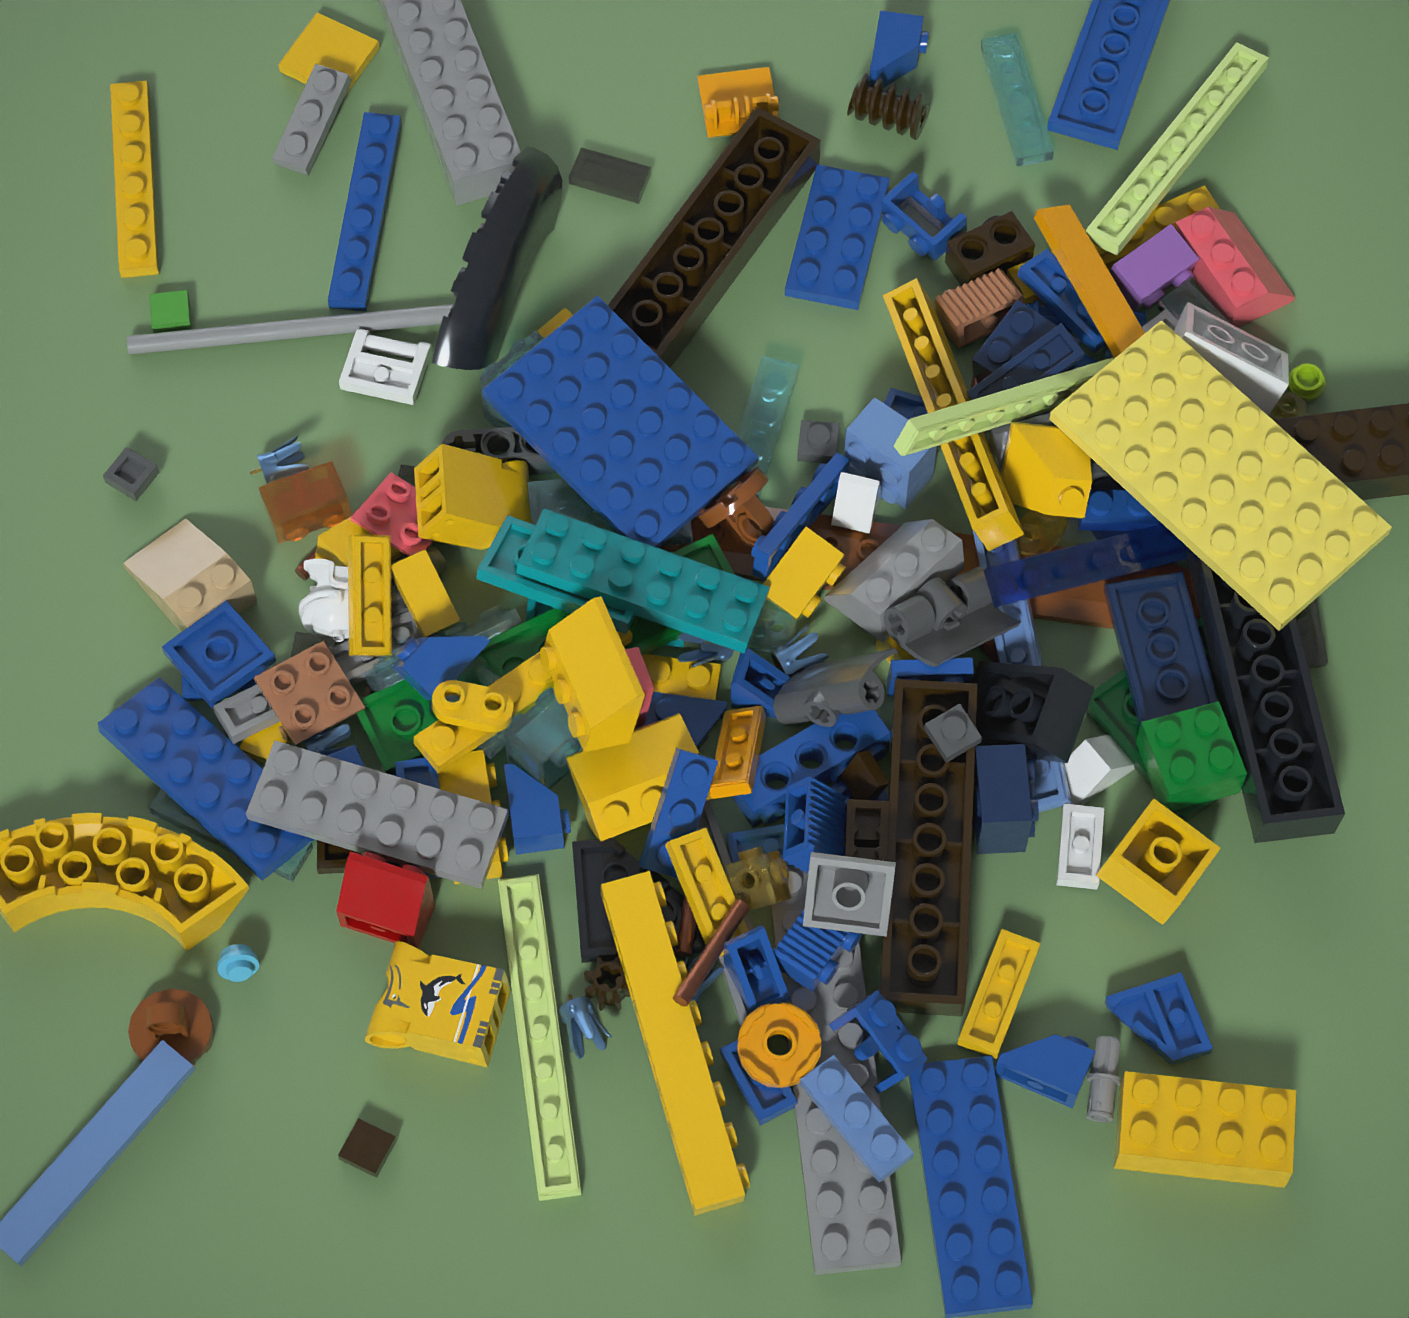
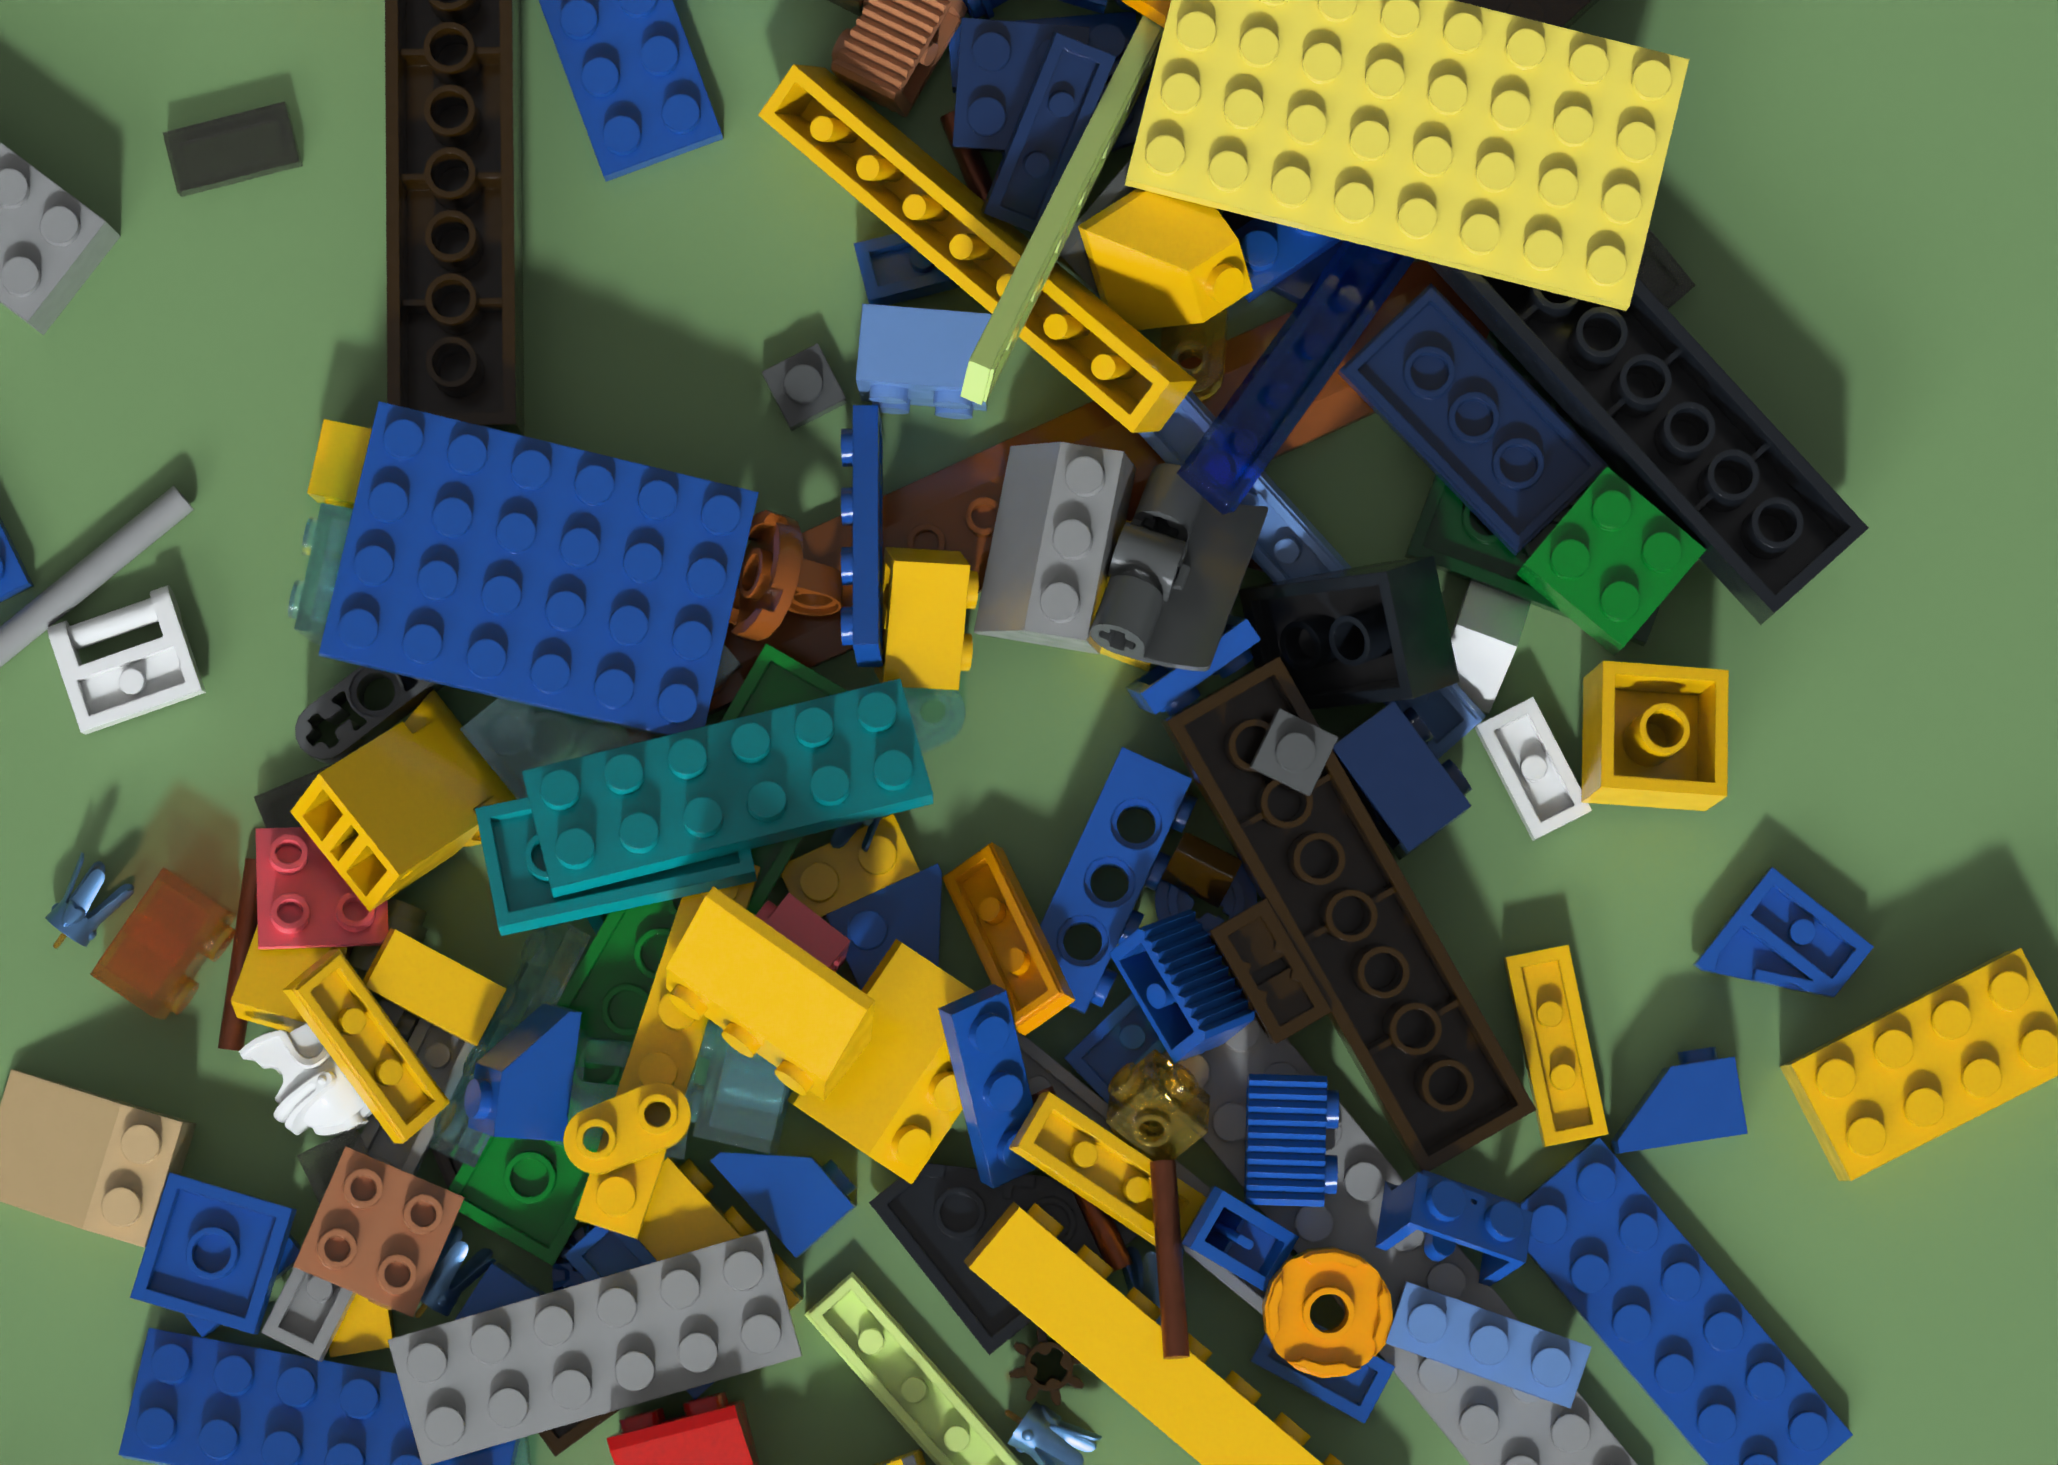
camera: 30 degrees left, 20 degrees up
black brick [432,146,563,370] -> none
clear light blue plate [727,356,799,499] -> none
blue slope [731,647,790,719] -> none
flat silver piece [770,624,829,676] -> none
dark grey panel [773,648,898,727] -> none
light grey slope [803,852,896,937] -> none
white slope [831,472,882,534] -> none
light grey axle [1086,1036,1121,1123] -> none

